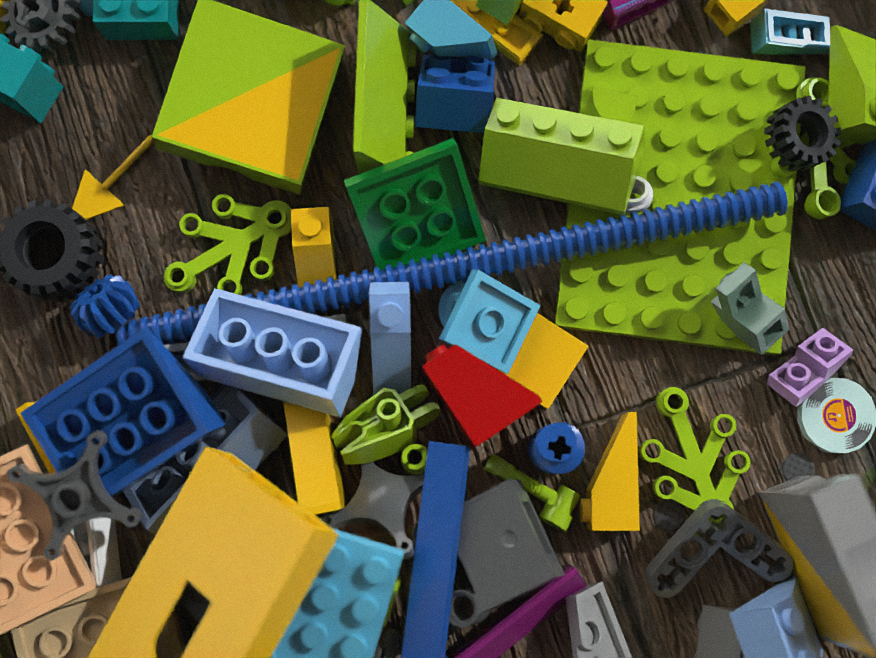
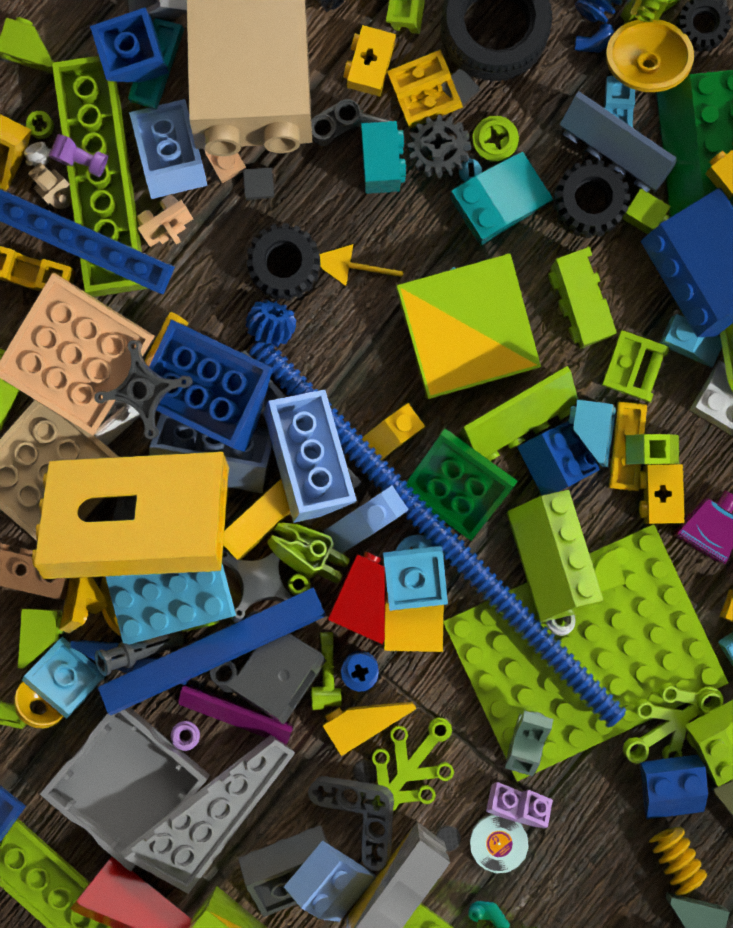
camera: 60 degrees right, 5 degrees up
lime plant [164,194,292,295] -> none
black tyre [764,96,841,172] -> none

